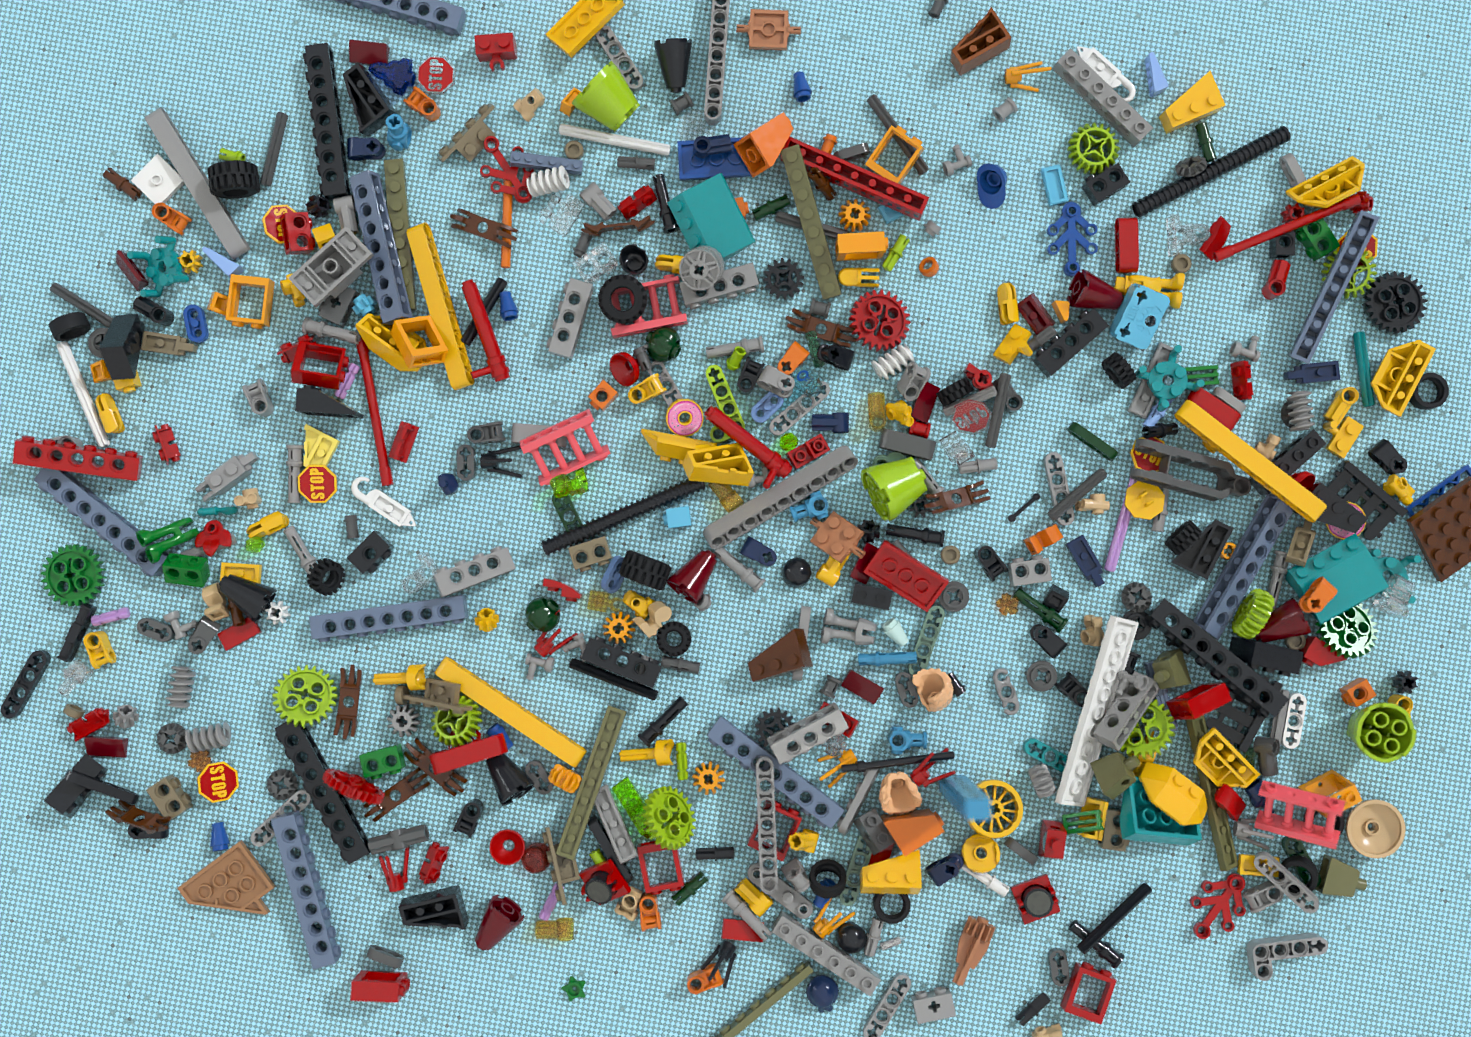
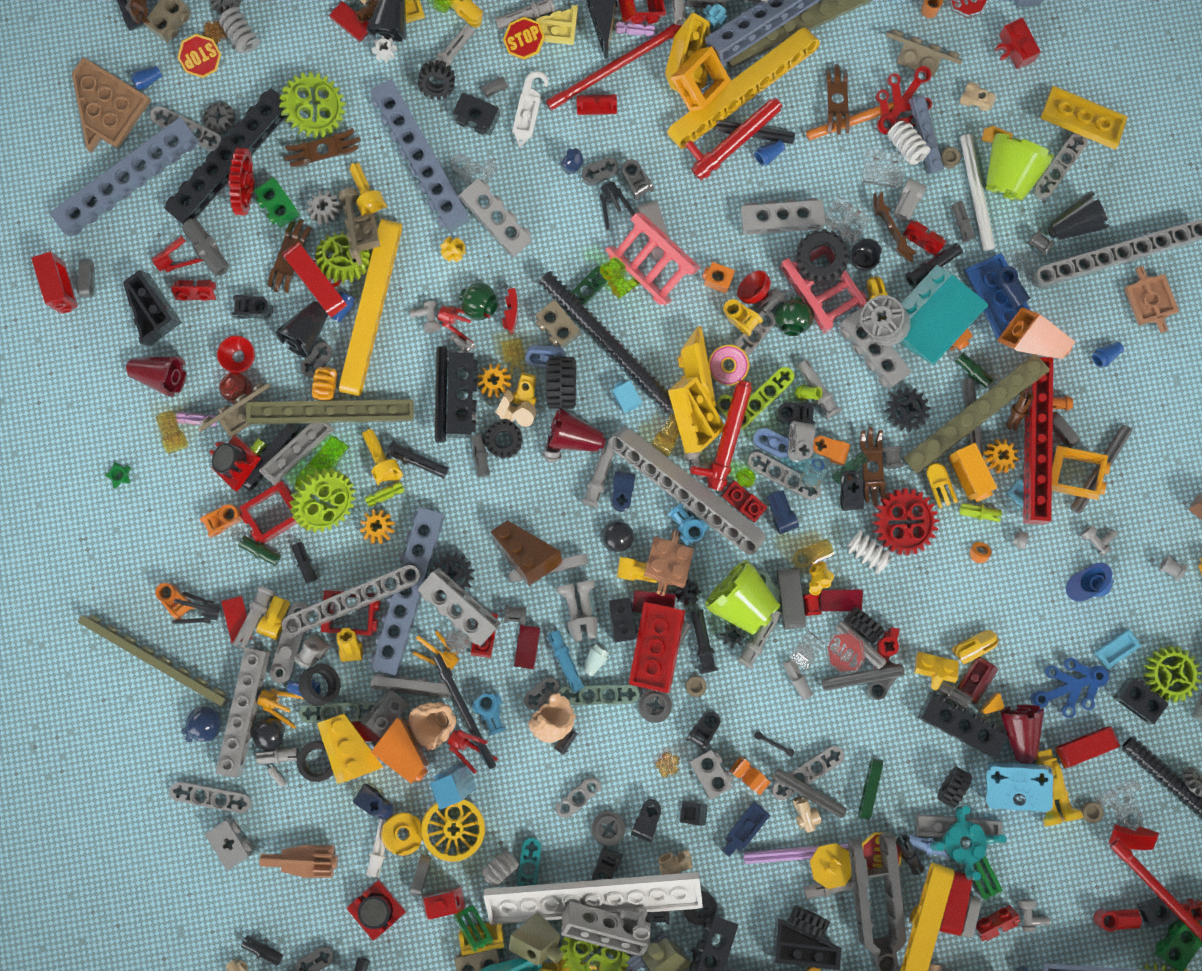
camera: 70 degrees right, 5 degrees down
reddish brown piece [363,767,430,822] -> none
dark grey pin [573,232,592,258] -> none
tan plate [614,886,643,921] -> none
light grey piece [897,362,931,401] -> none
reddish brown piece [924,480,991,514] -> none
dark green pin [1012,587,1069,633] -> none
dark grey gear [1121,582,1153,613] -> none

